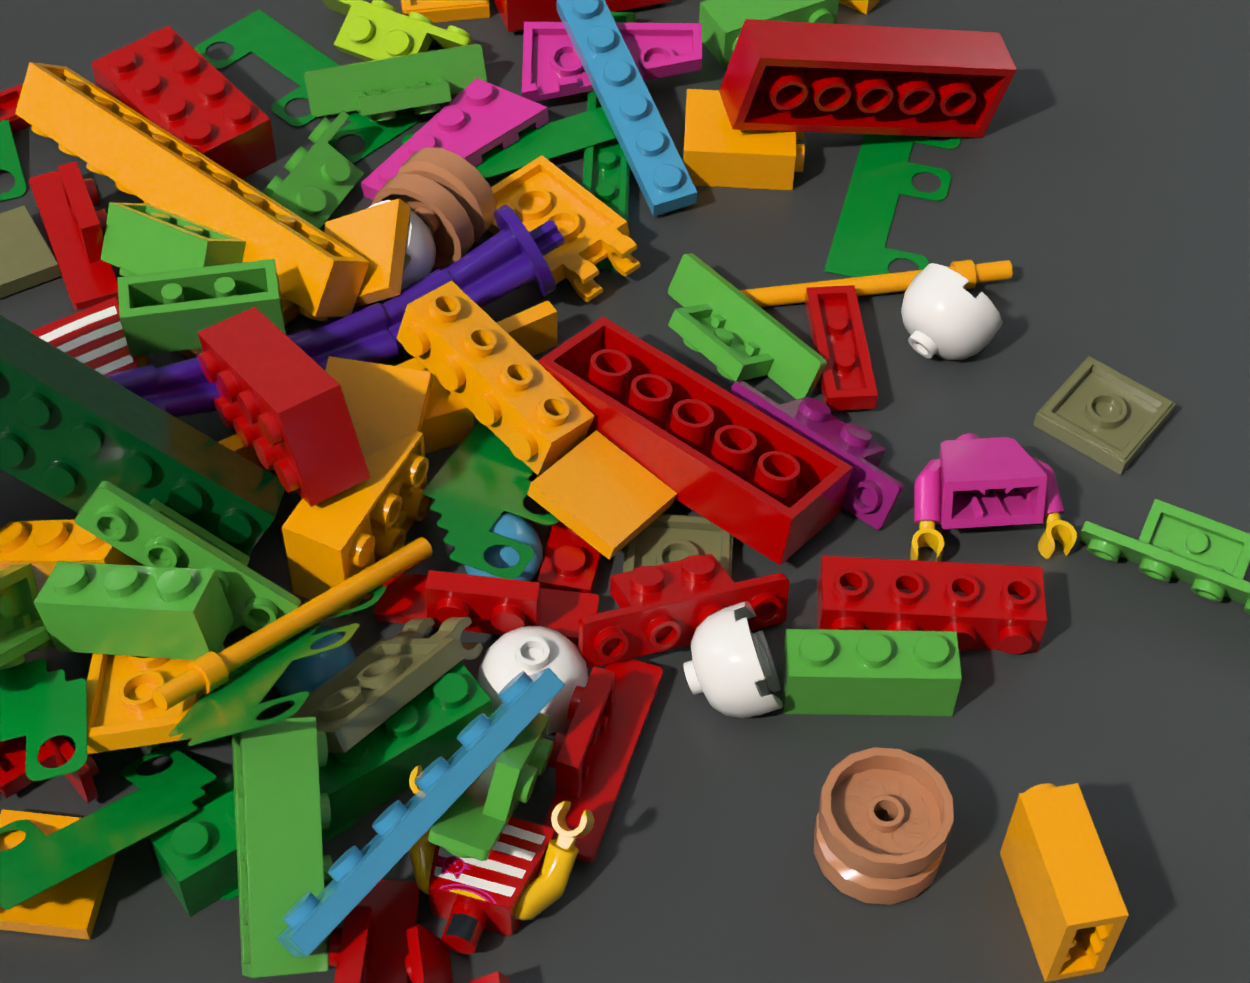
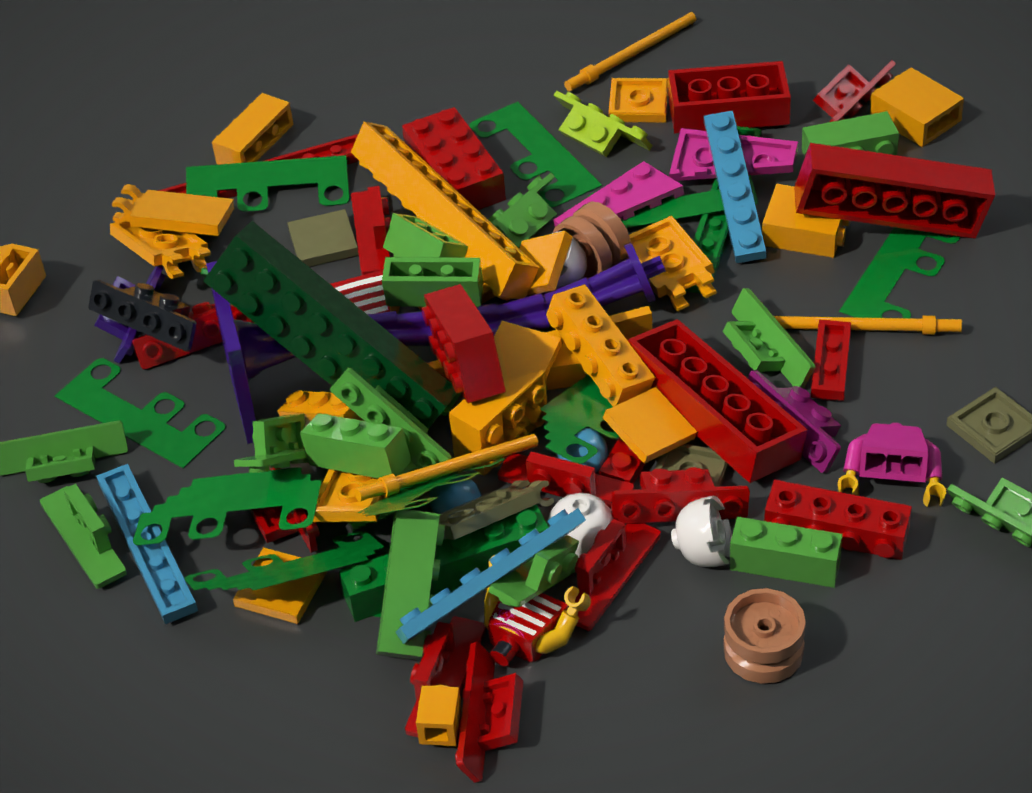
camera: 20 degrees right, 5 degrees down
bright green bracket [304,44,487,121] -> none
white cylinder [901,263,1003,360] -> none
light orange brick [1000,783,1129,982] -> none

